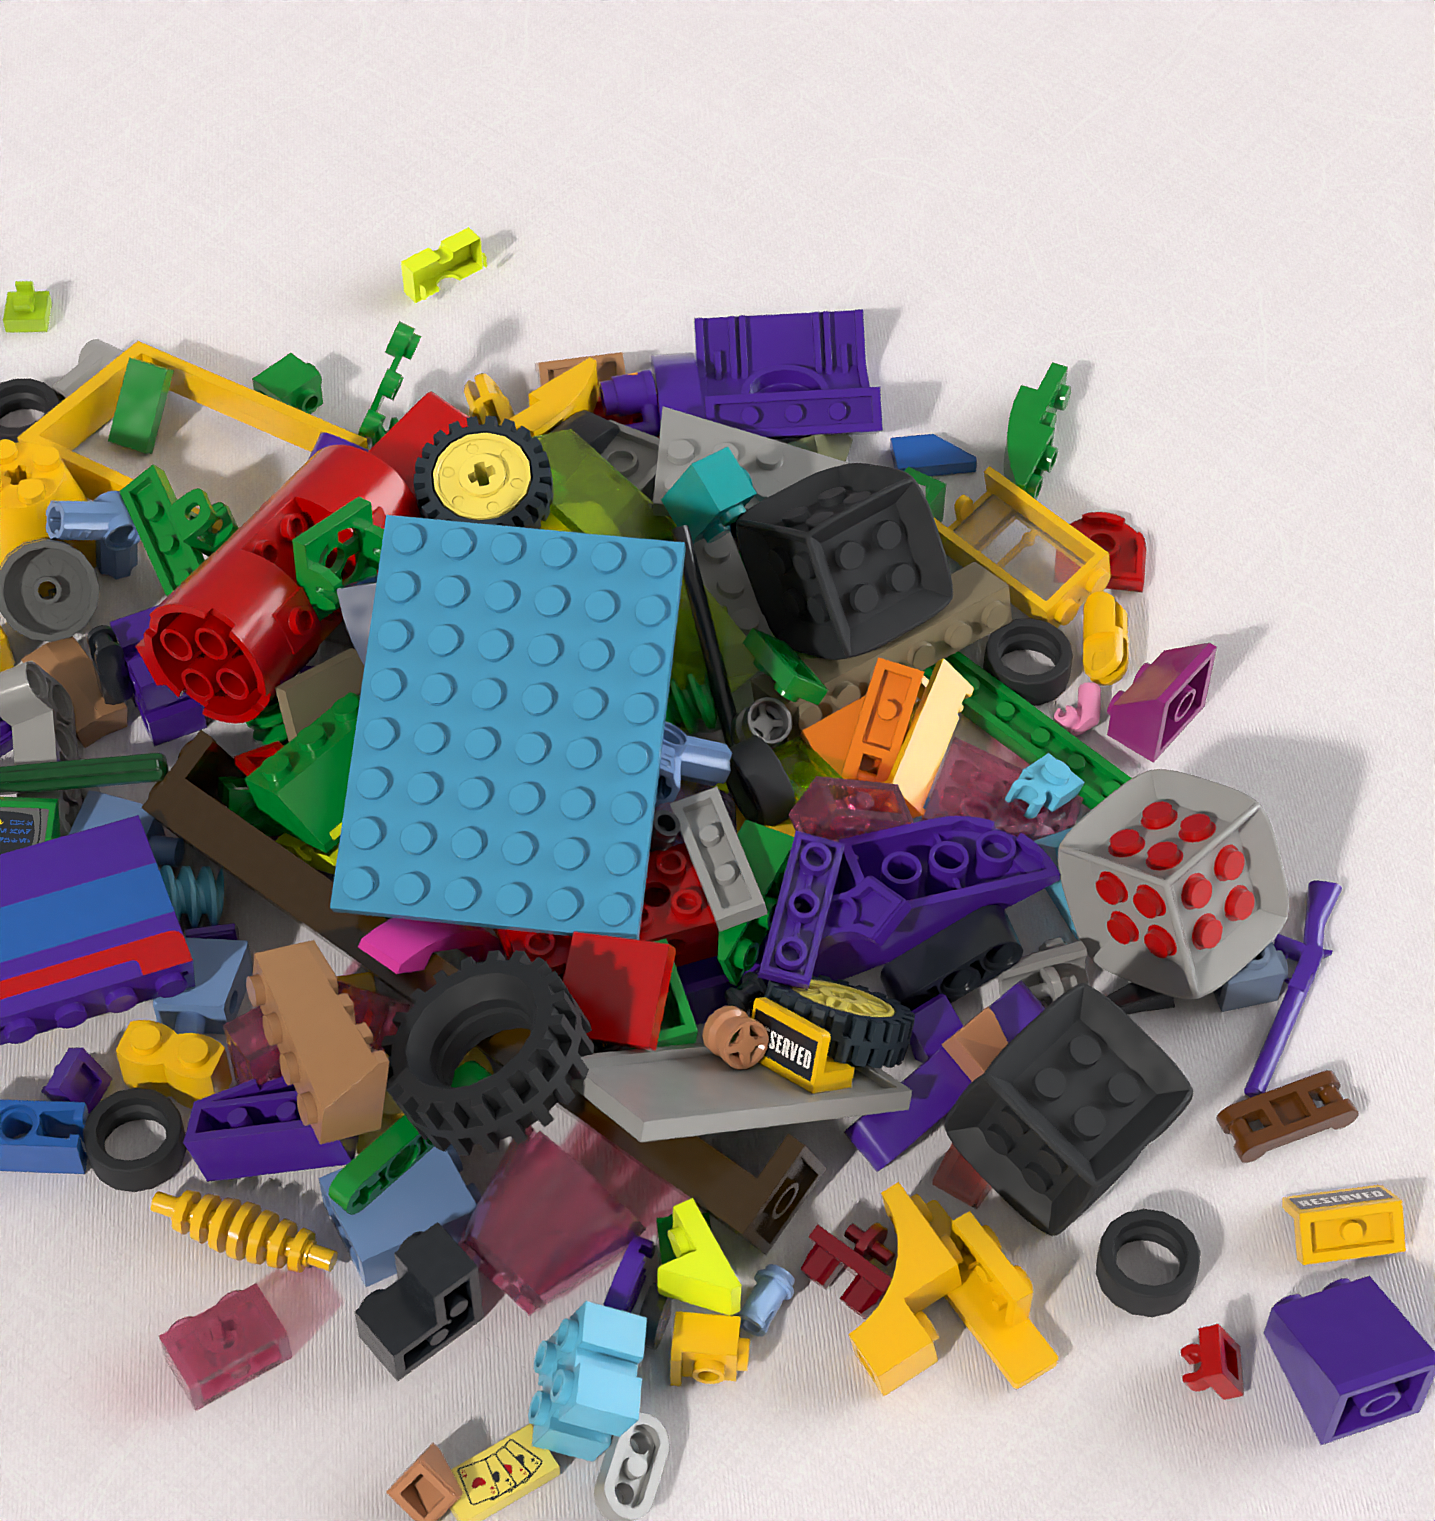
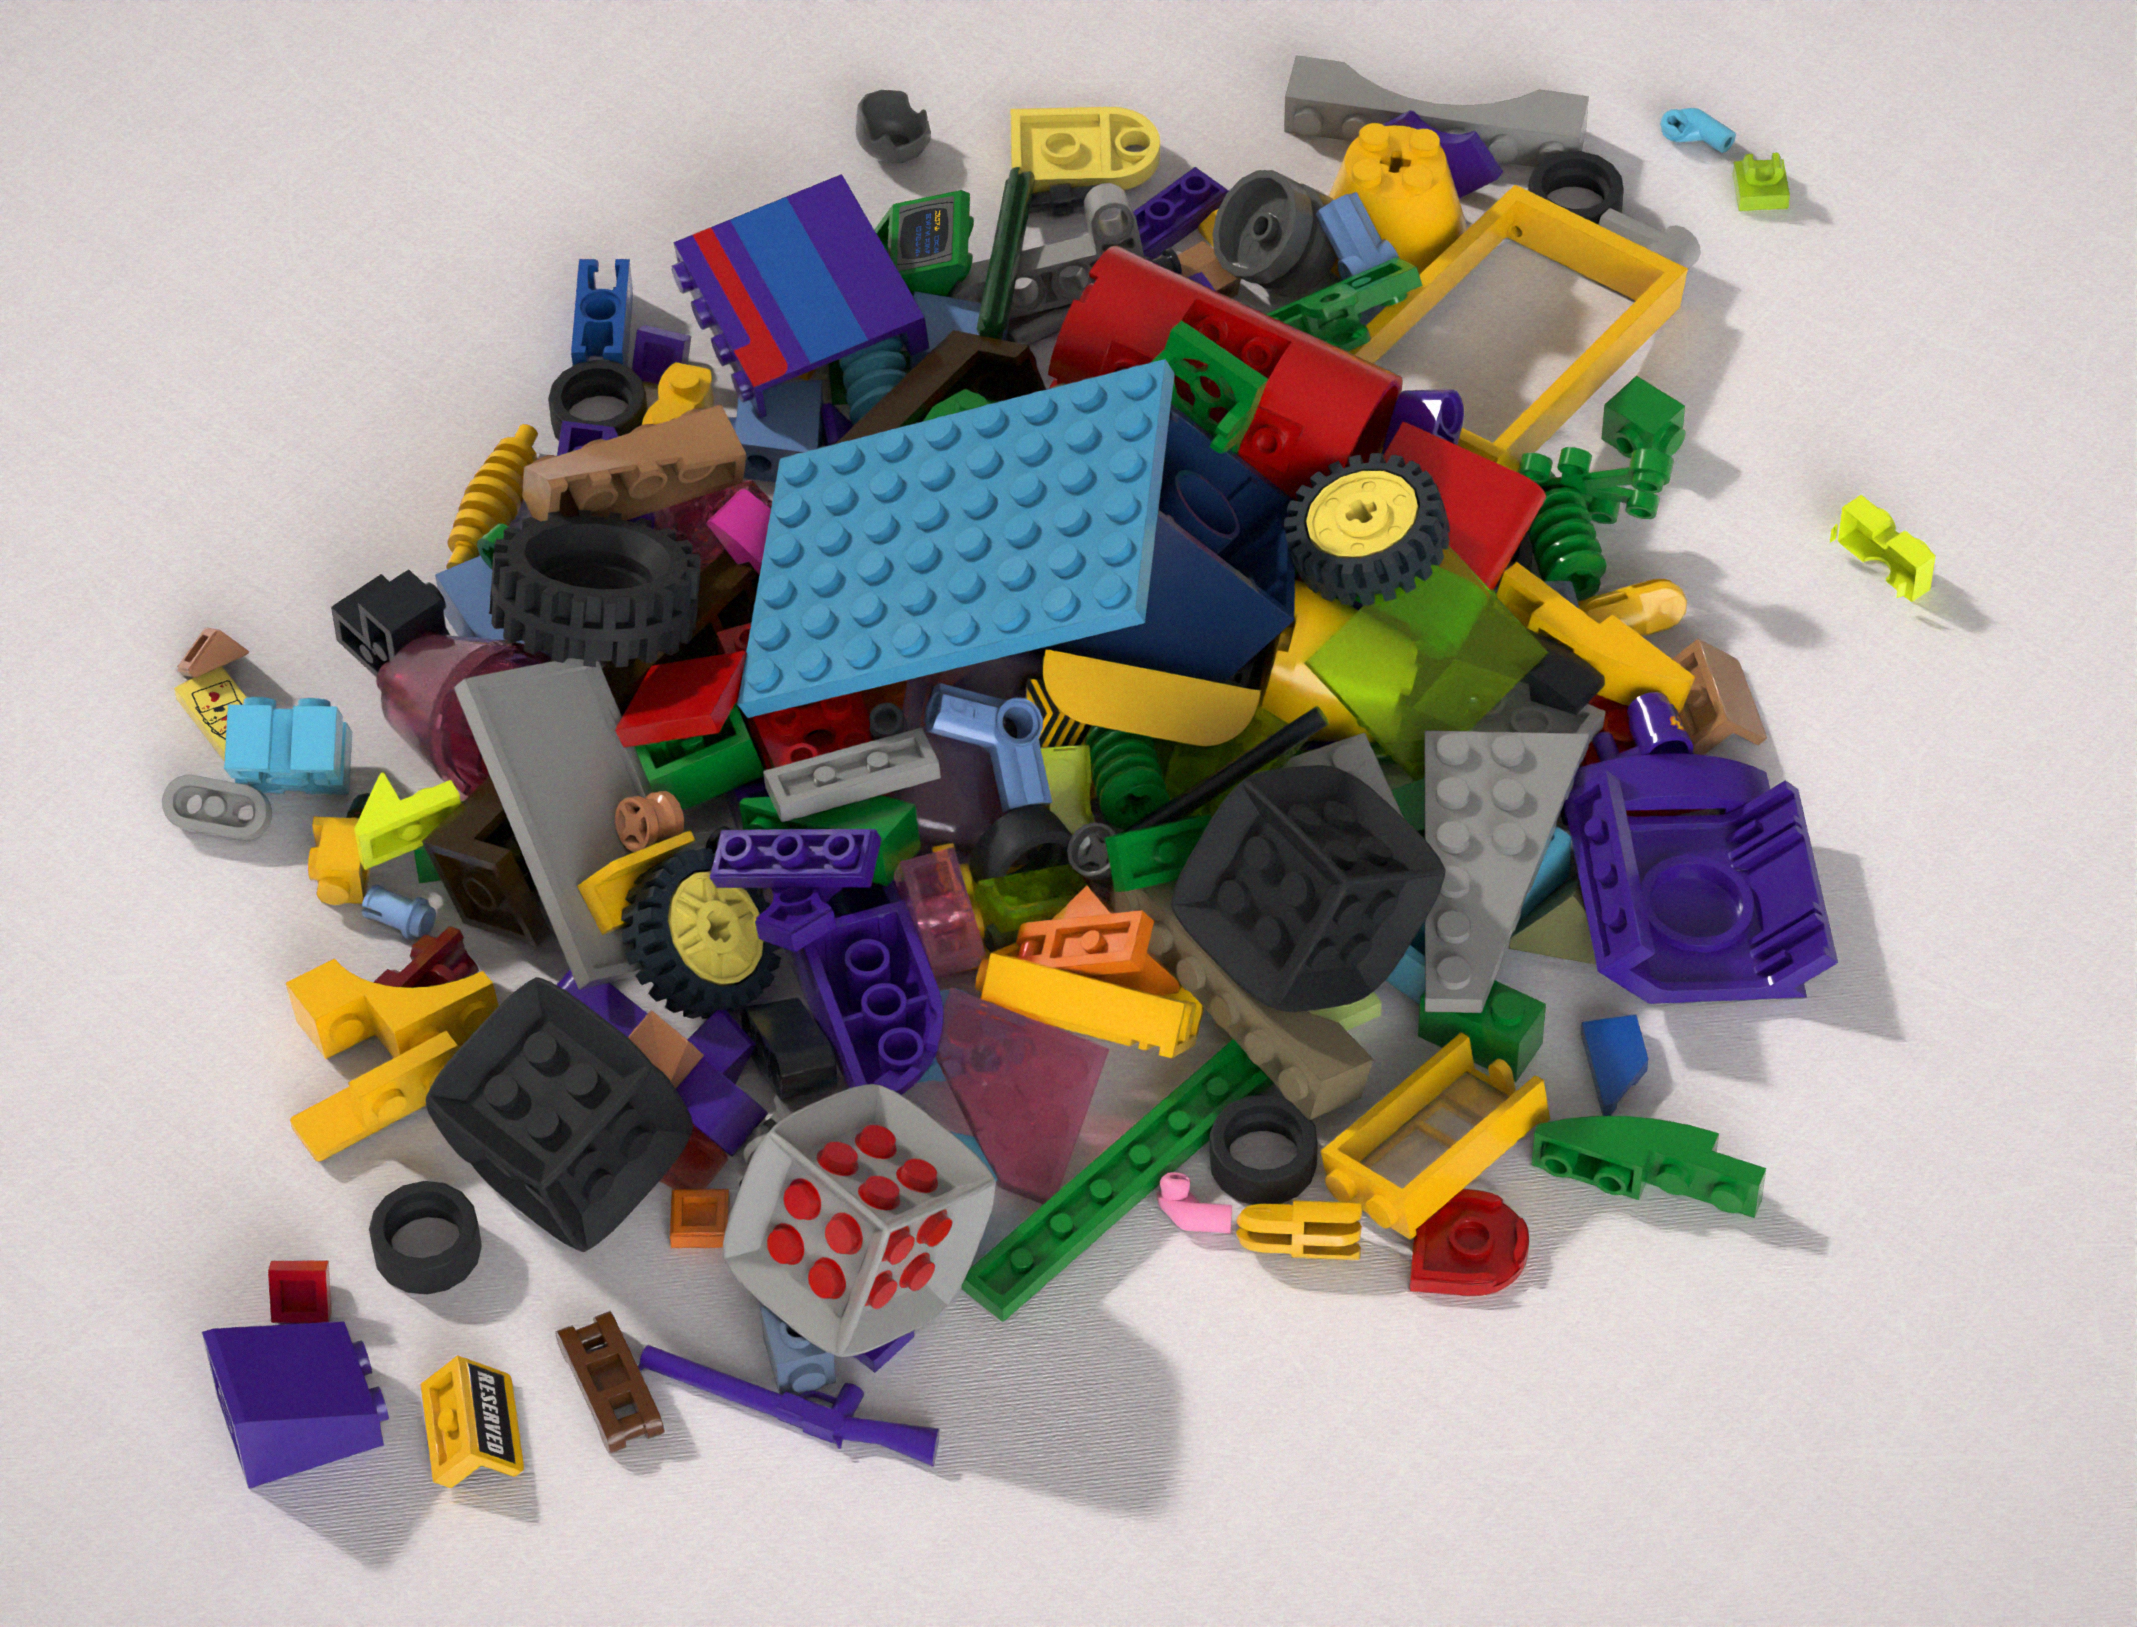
camera: 90 degrees right, 0 degrees up
green tile [108,358,174,454] -> none
clear pink brick [159,1283,293,1411] -> none
dark purple tile [603,1235,656,1313] -> none
teal brick [661,447,757,544] -> none
medium azure plate [1005,753,1085,819] -> none
magenta slope [1107,643,1217,763] -> none

